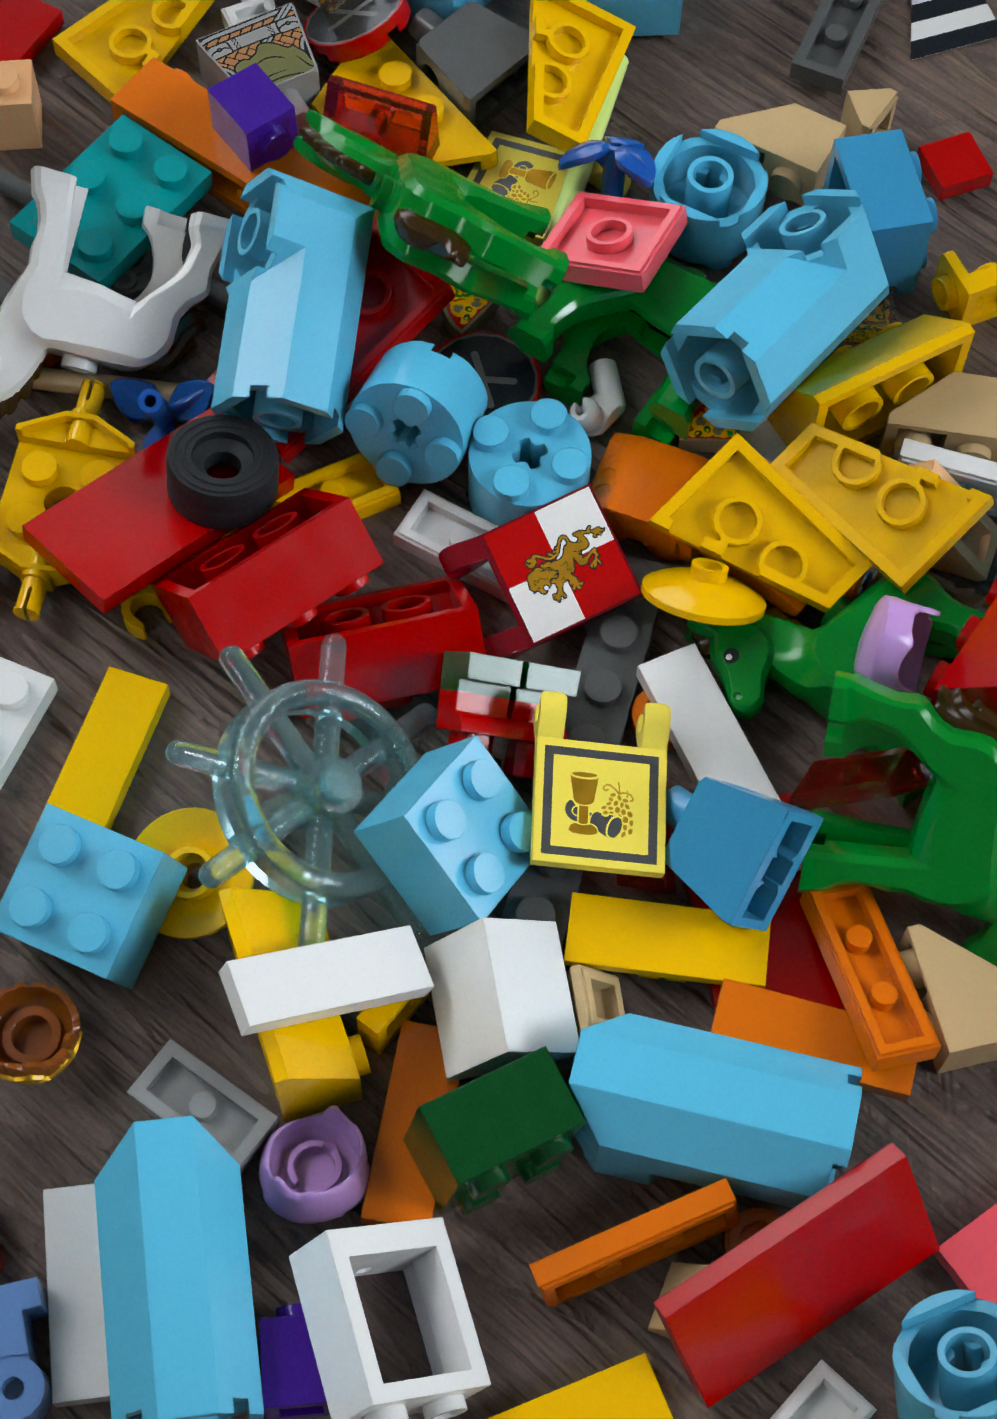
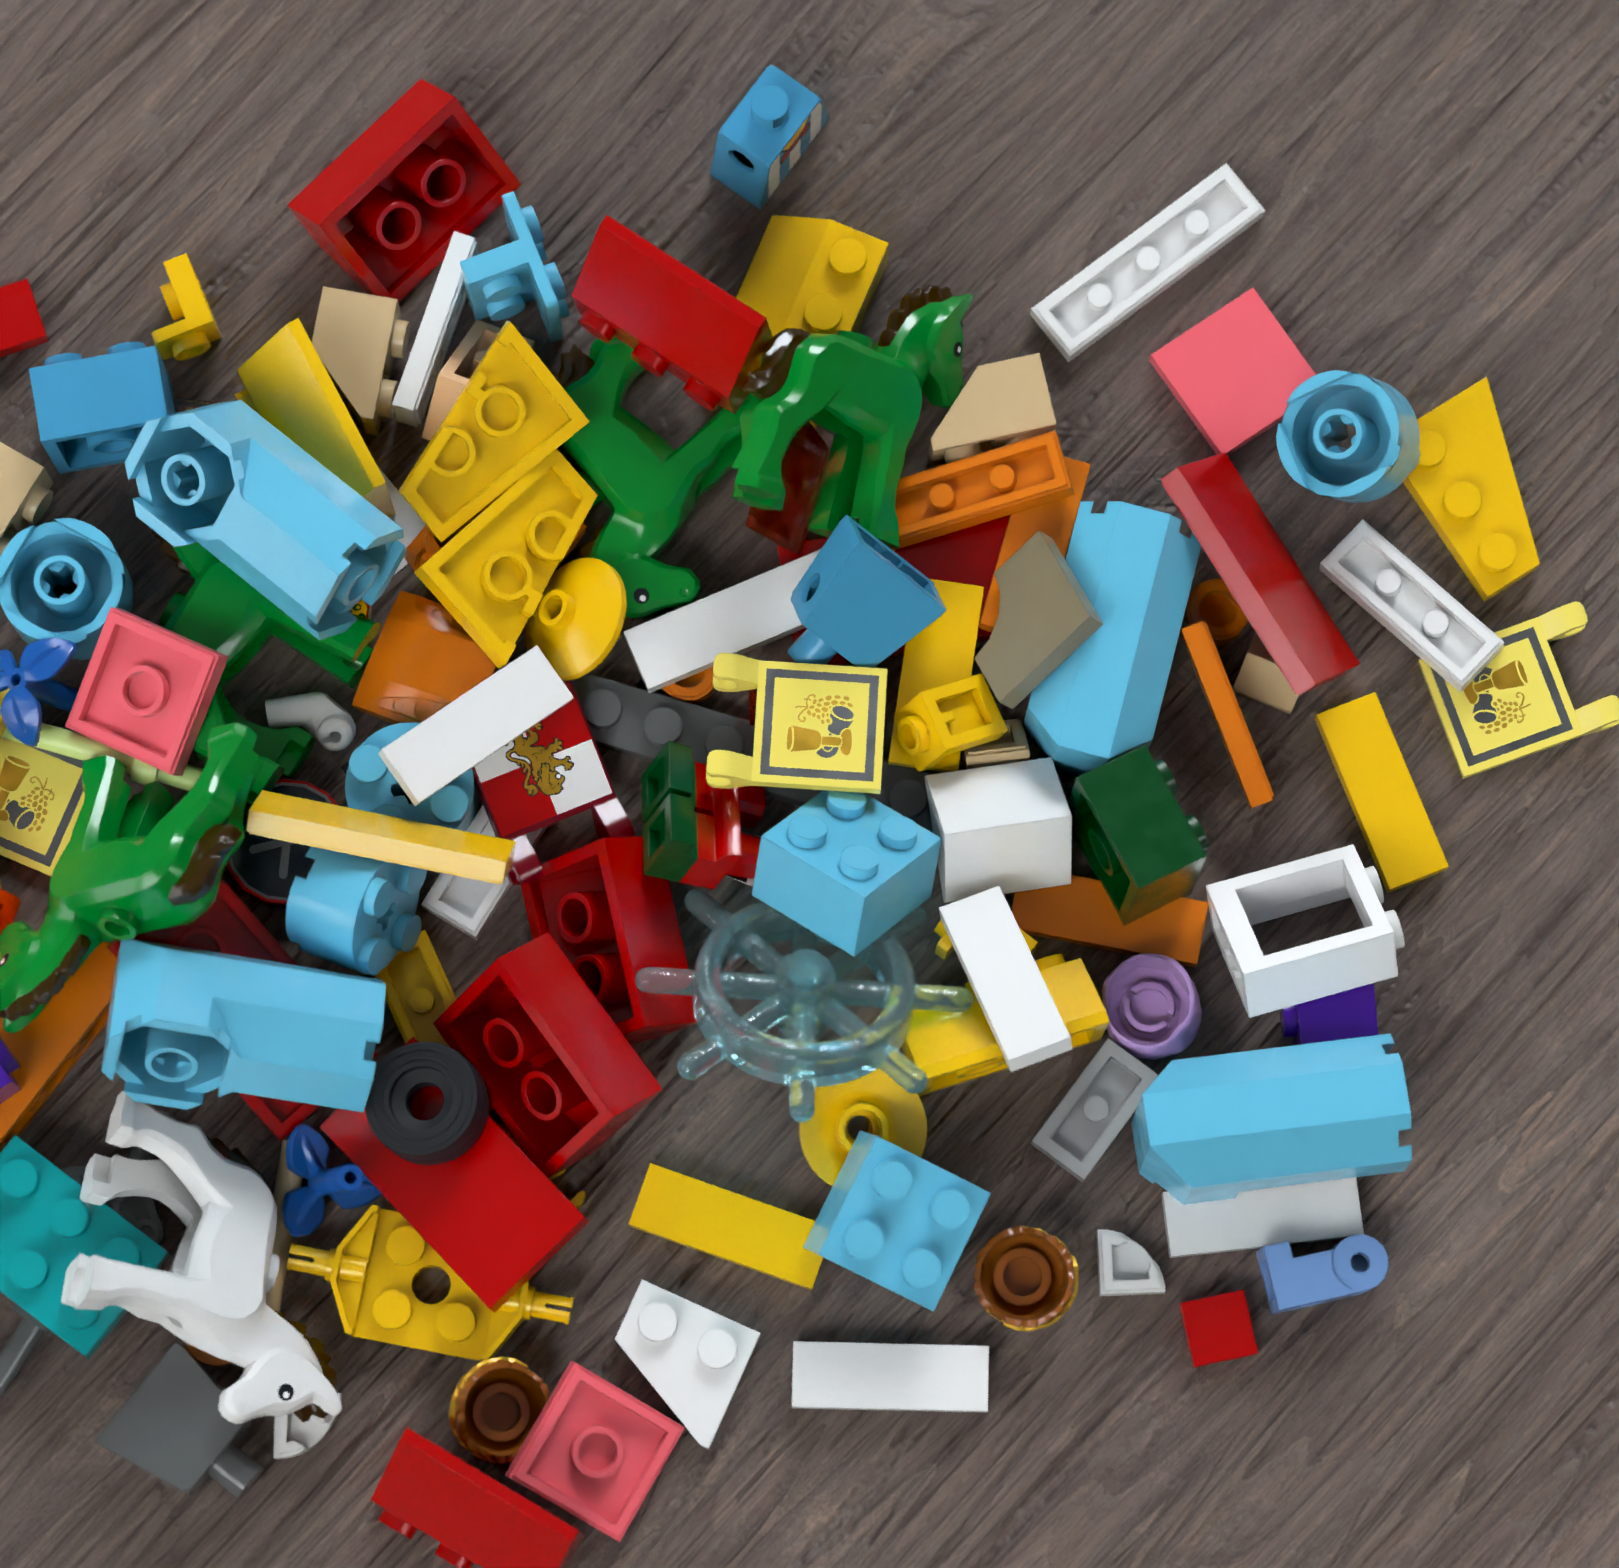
camera: 90 degrees left, 15 degrees up
lavender hair [854,595,941,693] -> none
none -> yellow tile [246,790,516,885]
none -> white tile [378,645,574,807]
none -> yellow bracket [894,673,1008,772]
none -> dark tan tile [974,531,1103,709]
none -> white tile [1096,1229,1166,1296]

